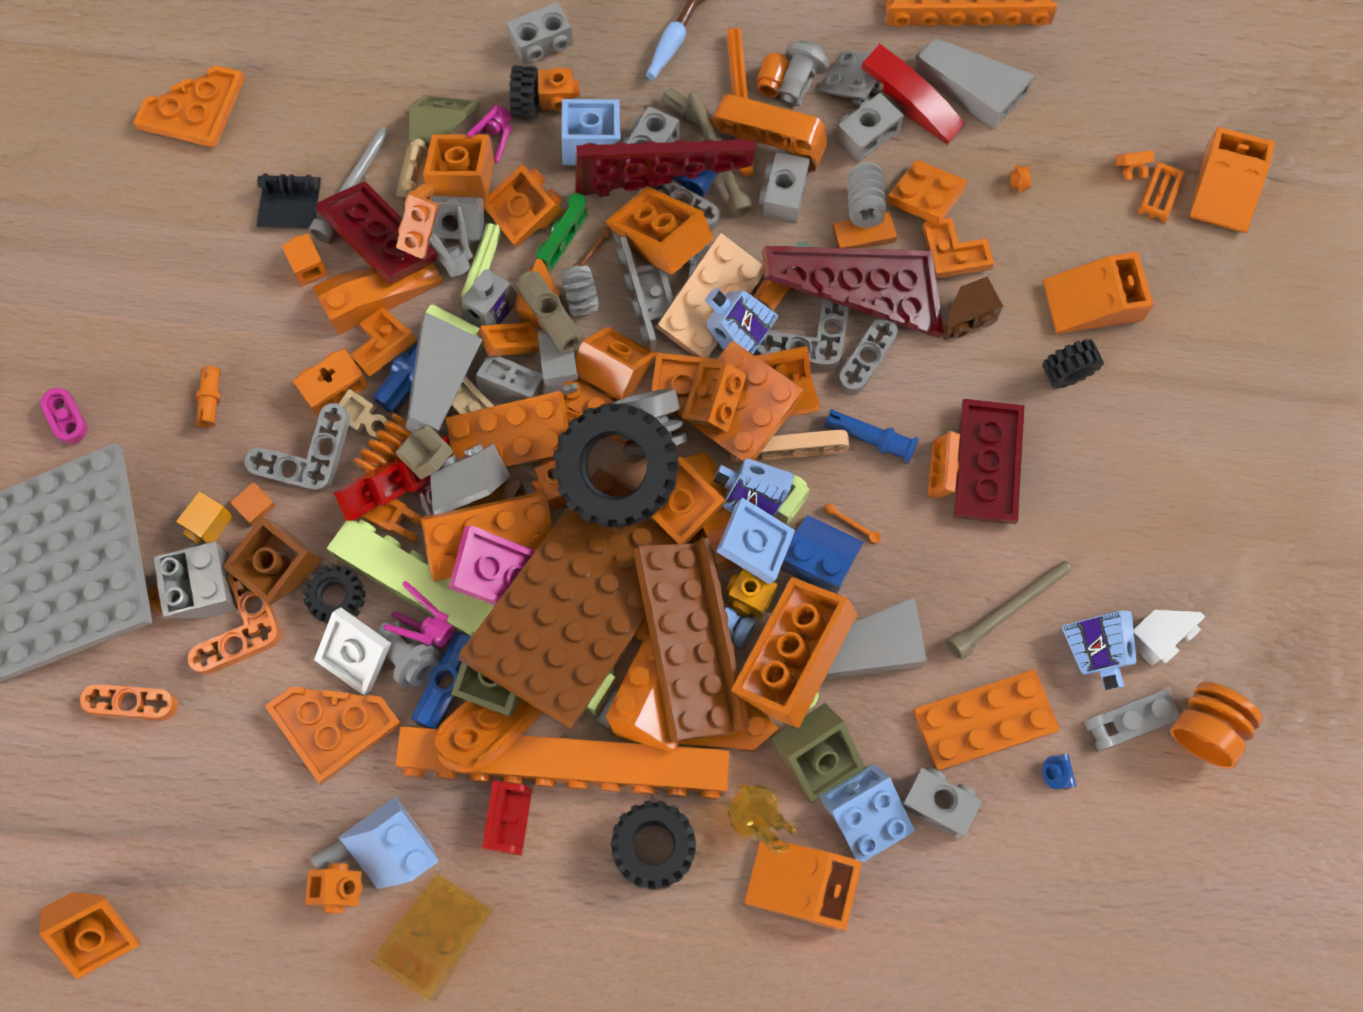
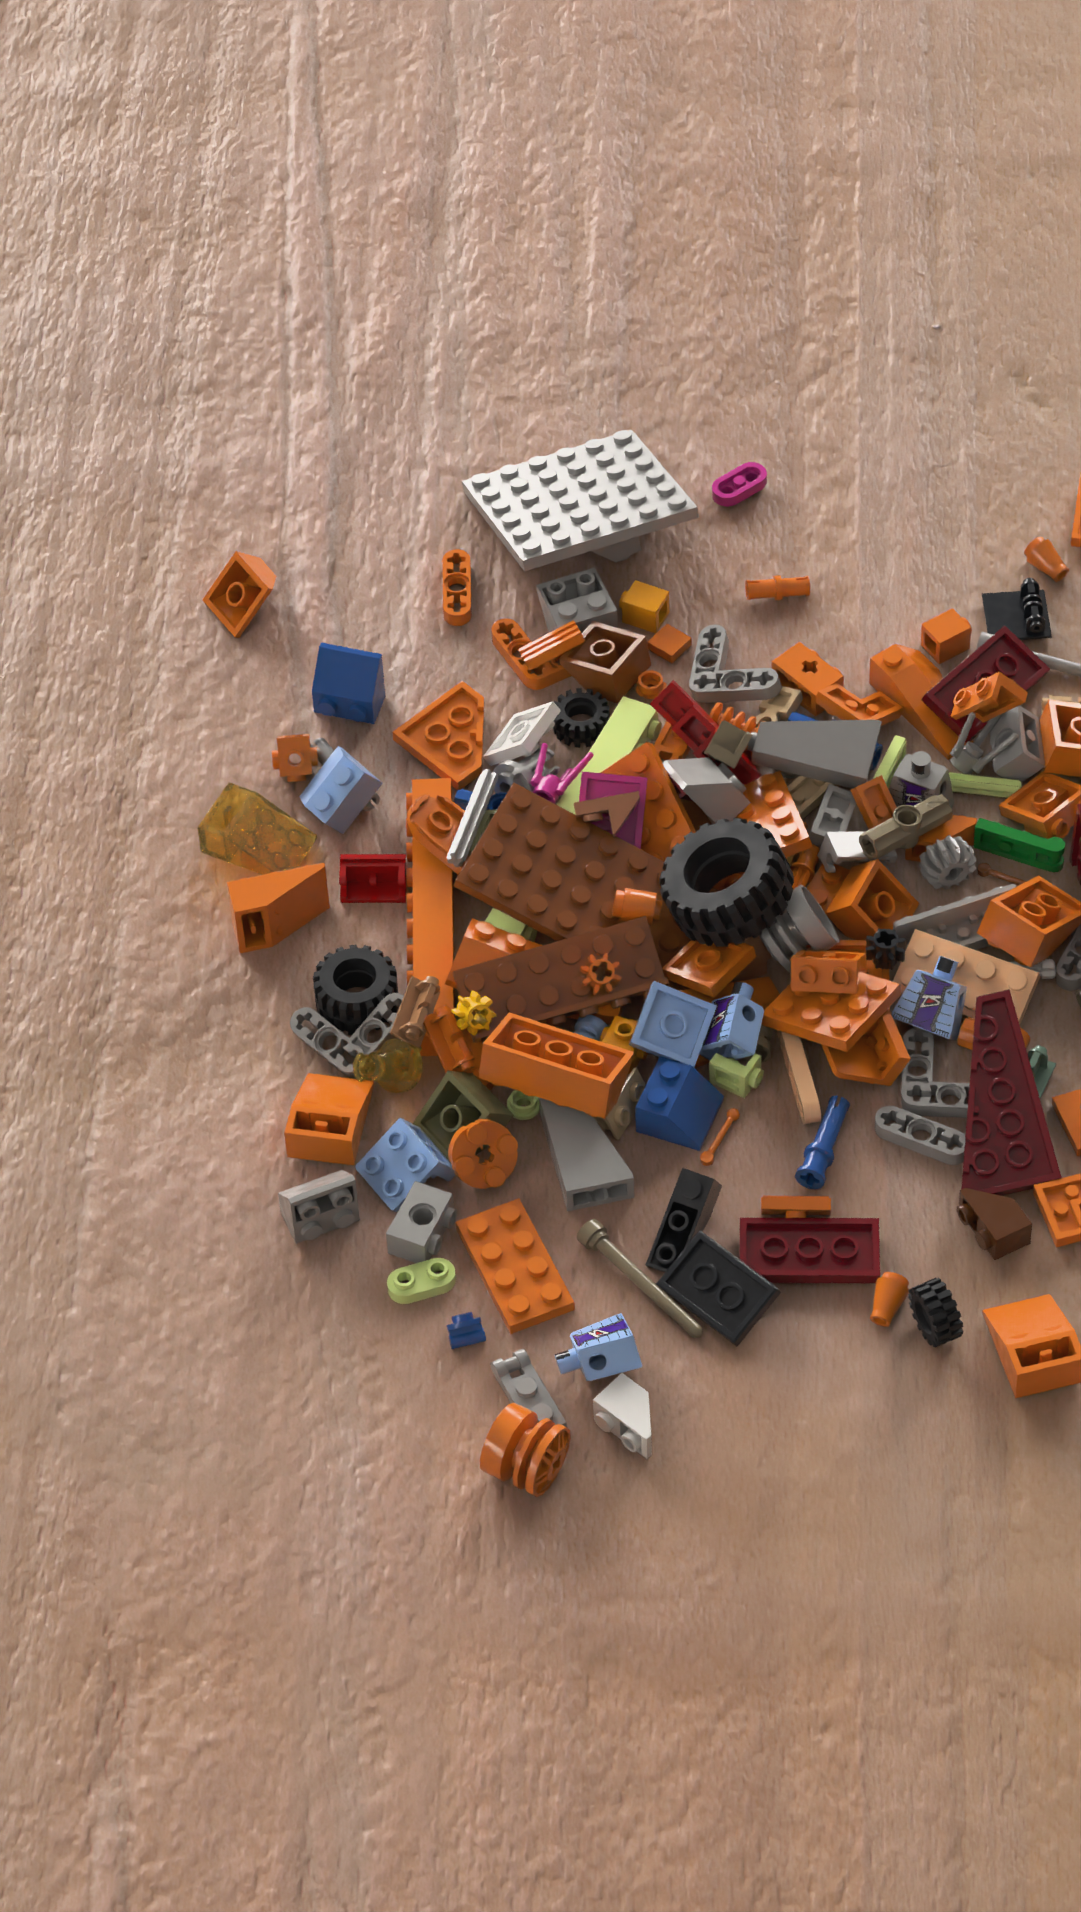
camera: 85 degrees right, 20 degrees down
none -> orange slope [227,863,330,953]
none -> light grey slope [278,1170,360,1244]
none -> light grey beam [290,993,404,1078]
none -> blue slope [312,643,386,724]
none -> yellowish green plate [387,1258,456,1304]
none -> medium nougat hinge [390,976,441,1049]
none -> orange hinge [423,1005,478,1073]
none -> light grey axle [446,769,498,867]
none -> orange plate [448,1119,518,1189]
none -> yellow gear [451,991,496,1035]
none -> orange tile [518,620,585,671]
none -> nougat slope [574,791,640,837]
none -> orange gear [579,952,622,995]
none -> orange brick [612,888,662,926]
none -> orange plate [635,670,666,699]
none -> black slope [645,1168,722,1272]
none -> black tile [656,1230,781,1347]
none -> black gear [865,928,906,970]
none -> orange cone [870,1272,909,1327]
none -> orange cone [1024,537,1069,582]

